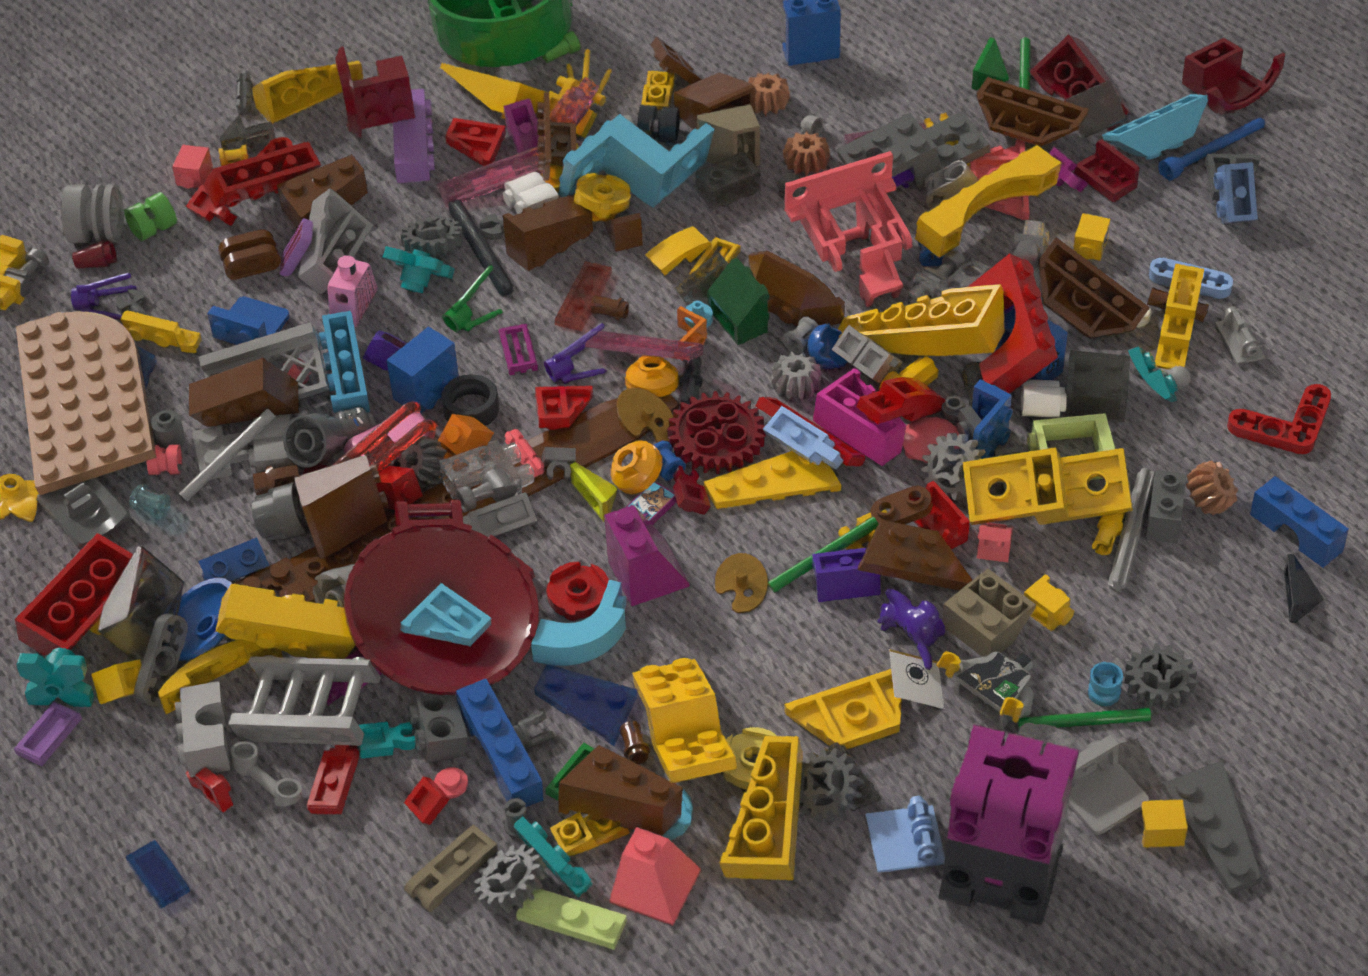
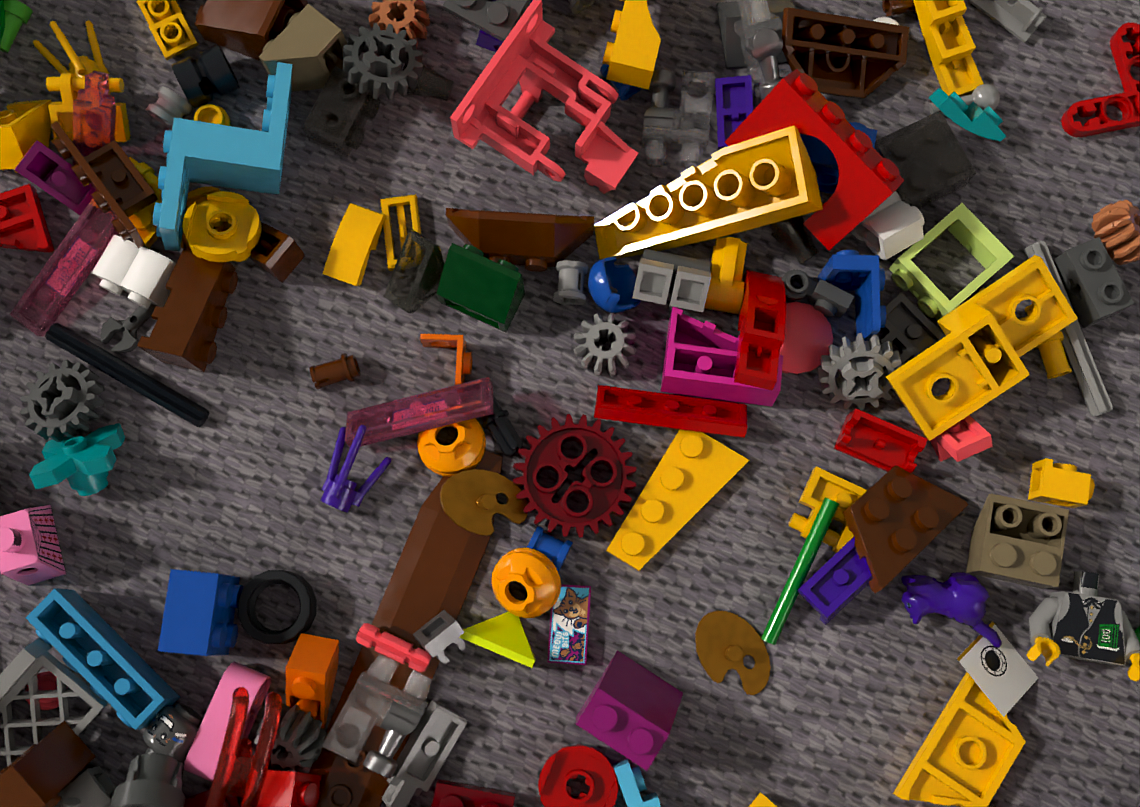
camera: 35 degrees left, 30 degrees up
dark purple rock [363,330,407,370] -> none
green plant [442,266,503,333] -> none
magenta tile [498,324,538,375] -> none
red wing [535,386,593,430] -> none
clear red tile [554,261,612,331] -> none
dark red plate [673,465,711,515] -> none
medium azure tile [685,301,713,328] -> none
light blue hinge [763,406,844,470] -> none
reddish brown plate [871,486,933,524] -> none
none -> dark grey gear [343,23,423,100]

